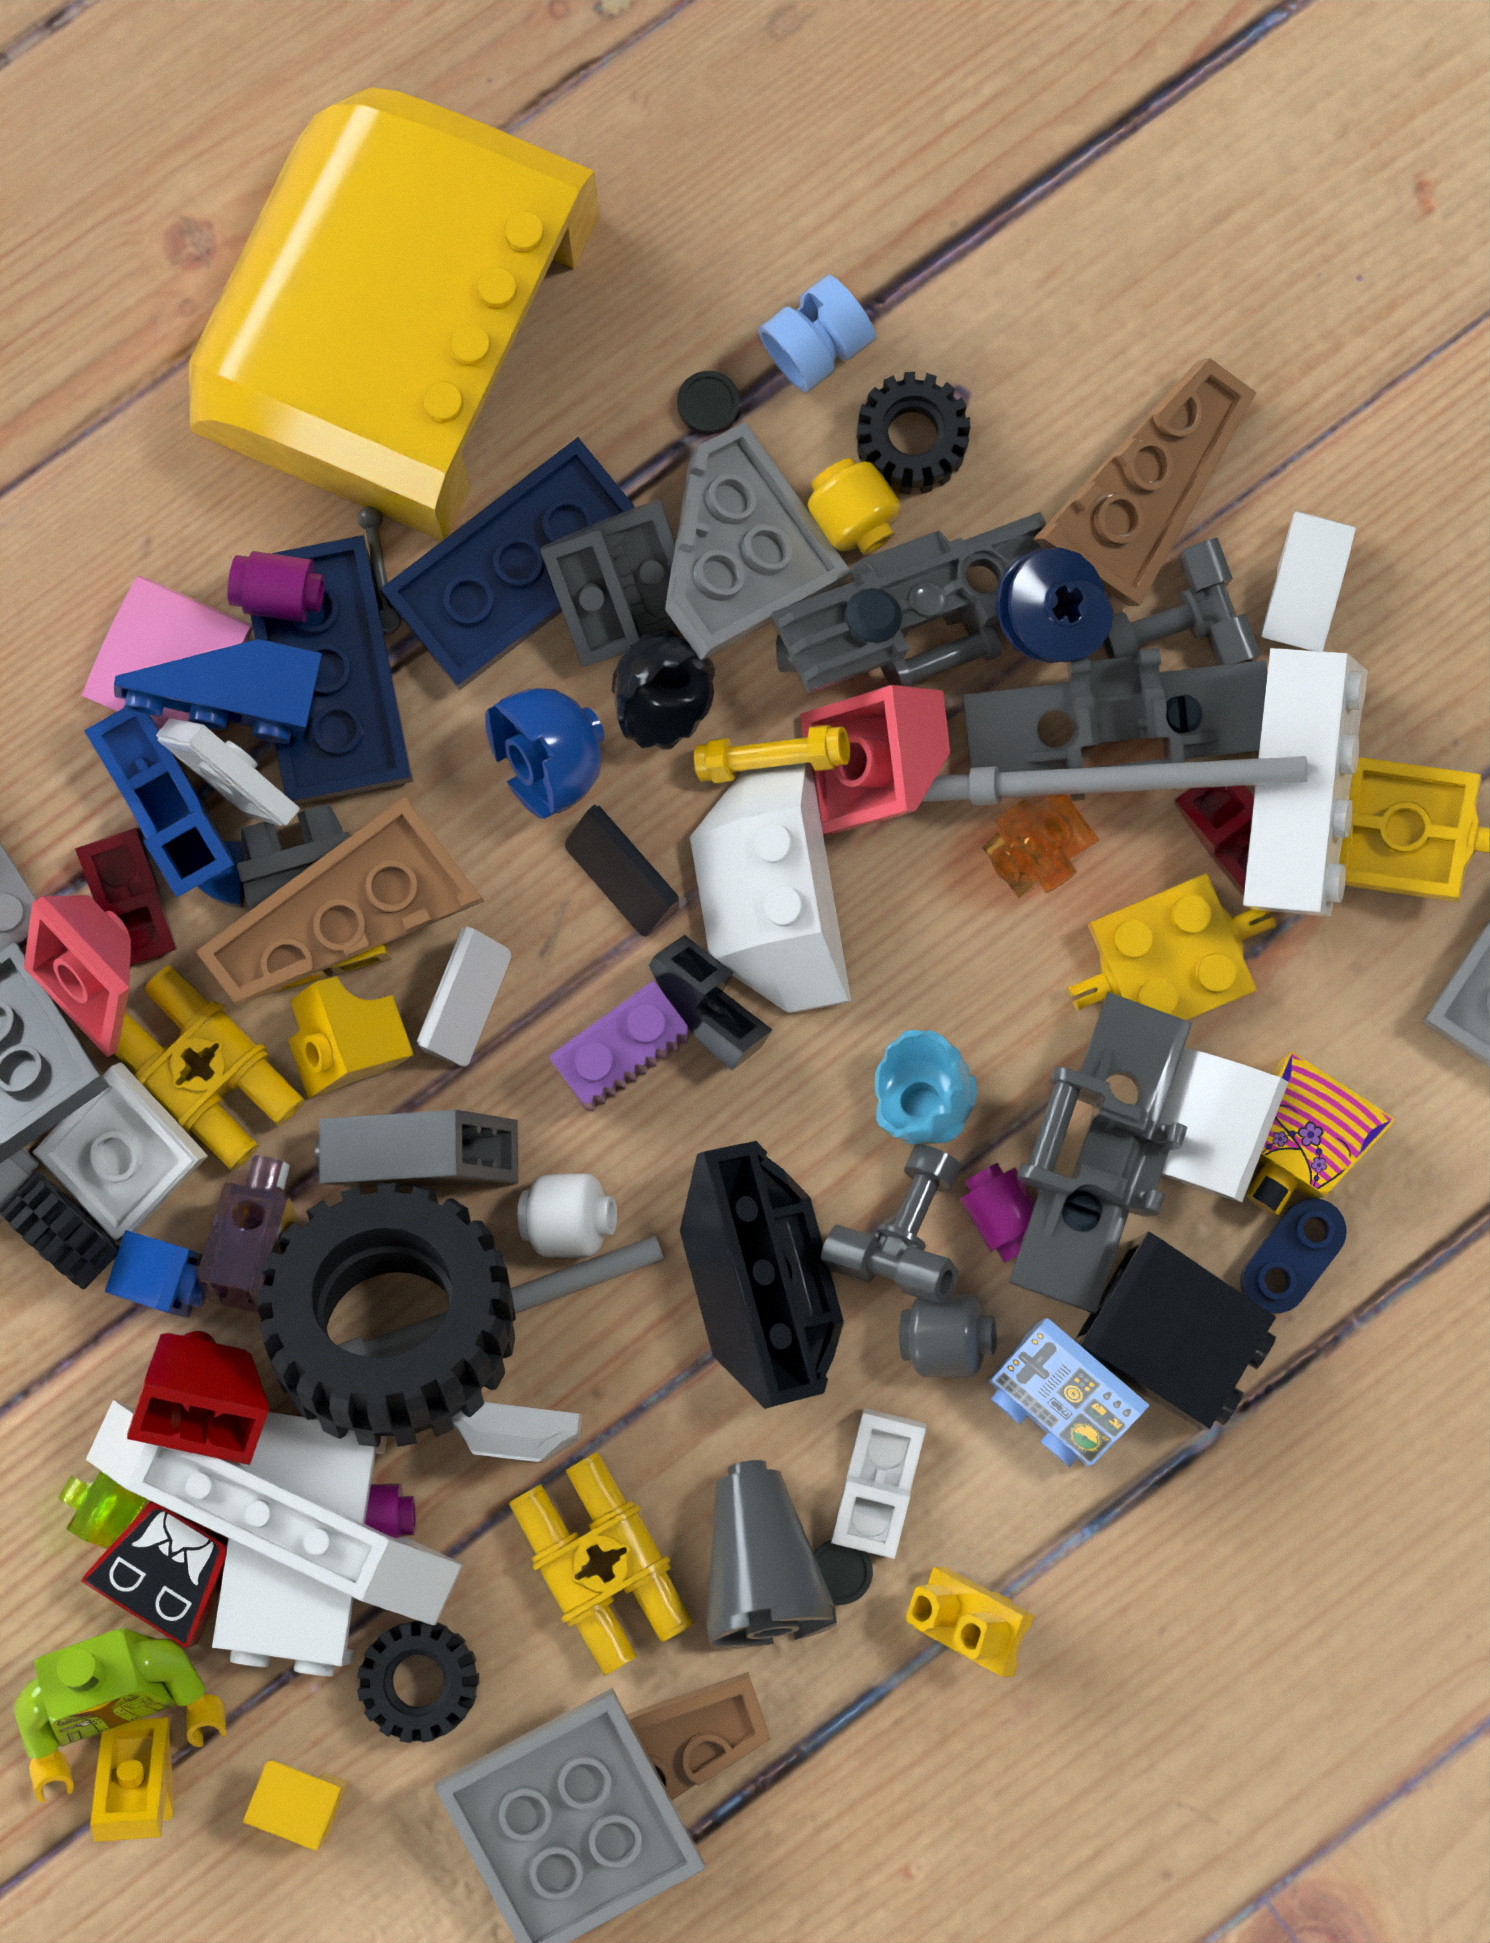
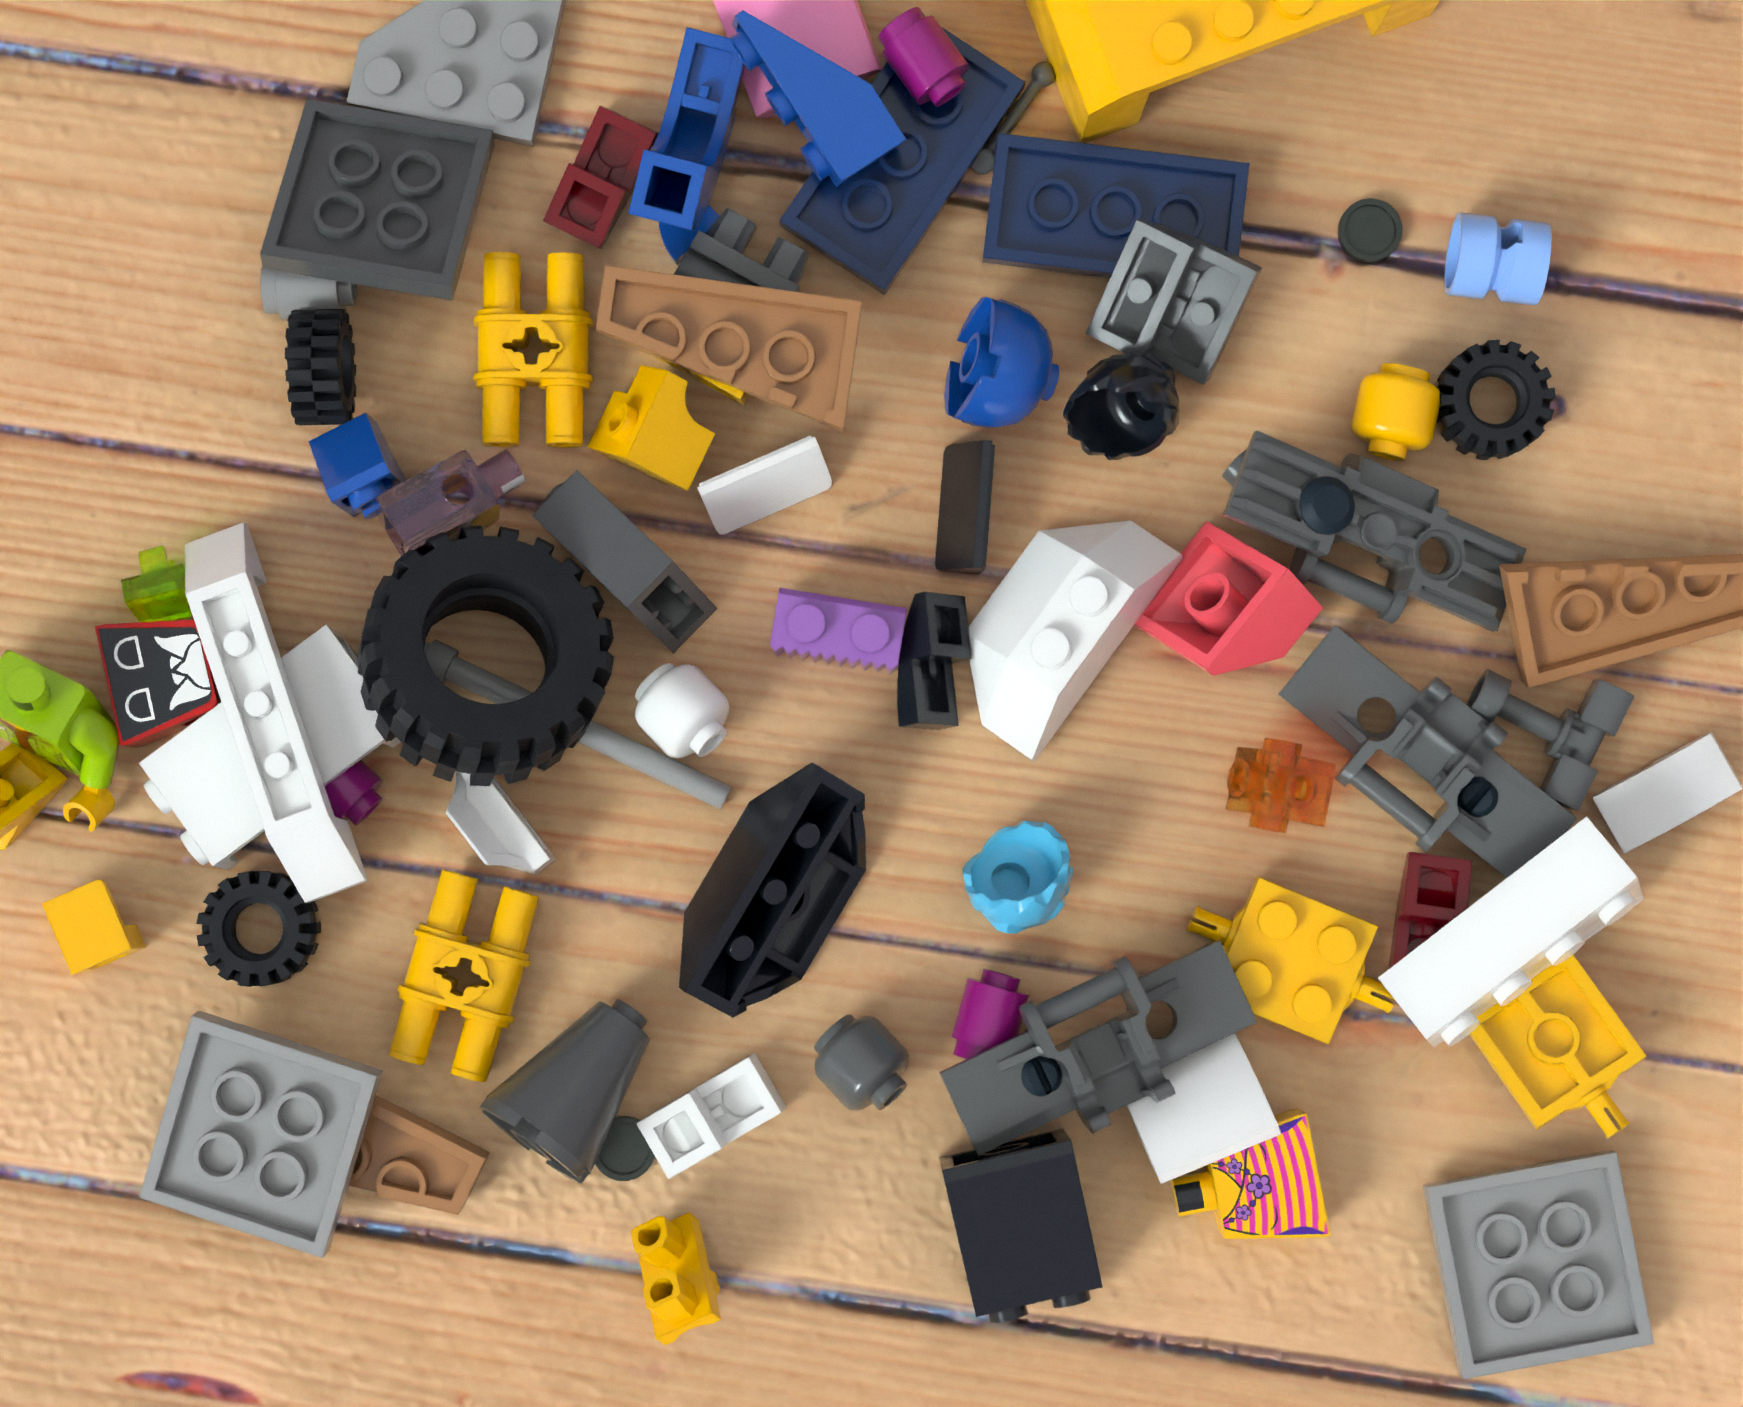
camera: 45 degrees right, 5 degrees up
coral slope [24,895,131,1058] -> none
white plate [32,1062,208,1246] -> none
red torso [127,1331,269,1465] -> none
white plate [156,718,300,826] -> none
light grey plate [665,422,852,661] -> none
yellow bar [694,725,850,784] -> none
dark grey bar [821,1144,961,1306] -> none
light grey bar [922,756,1308,806] -> none
slope [987,1318,1149,1468] -> none
dark blue piece [996,547,1114,663] -> none
dark blue plate [1240,1198,1347,1315] -> none

